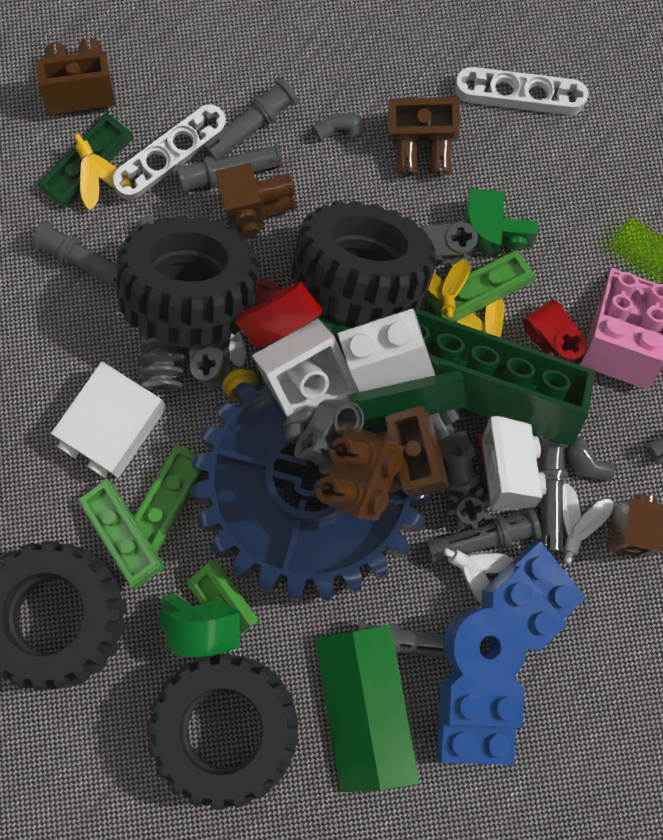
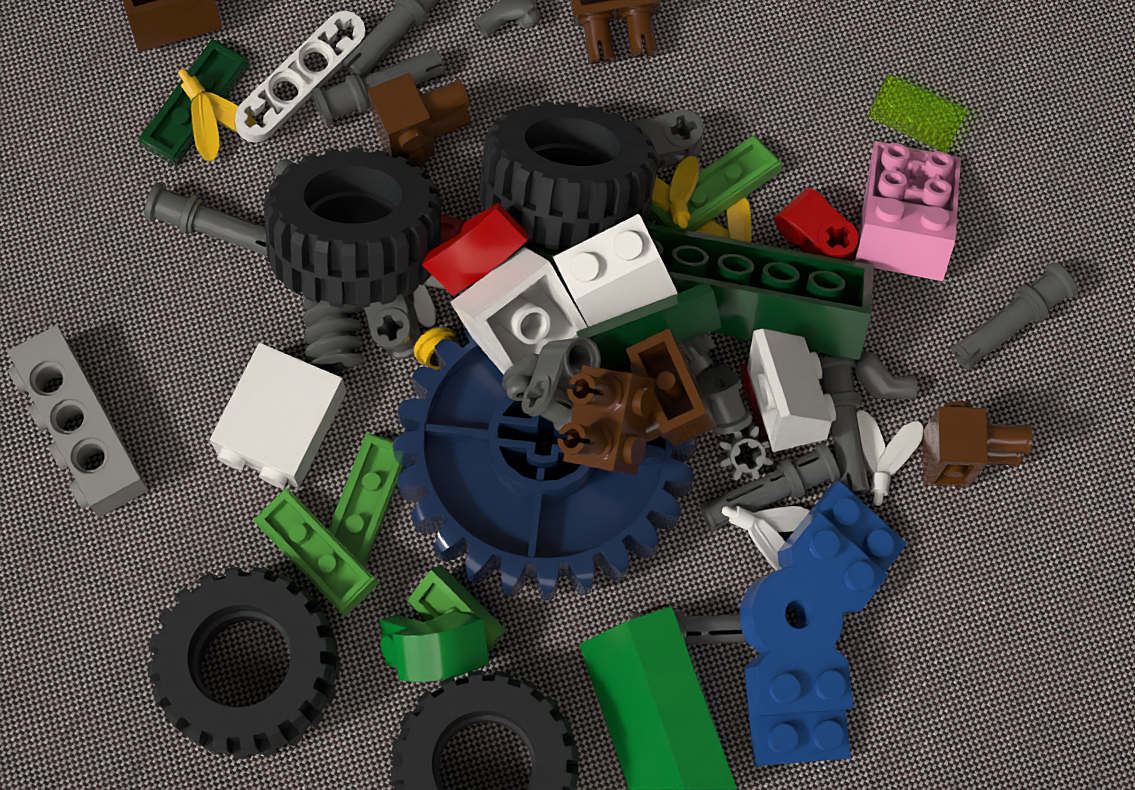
camera: 10 degrees left, 5 degrees down
green brick [464,188,538,257] -> none

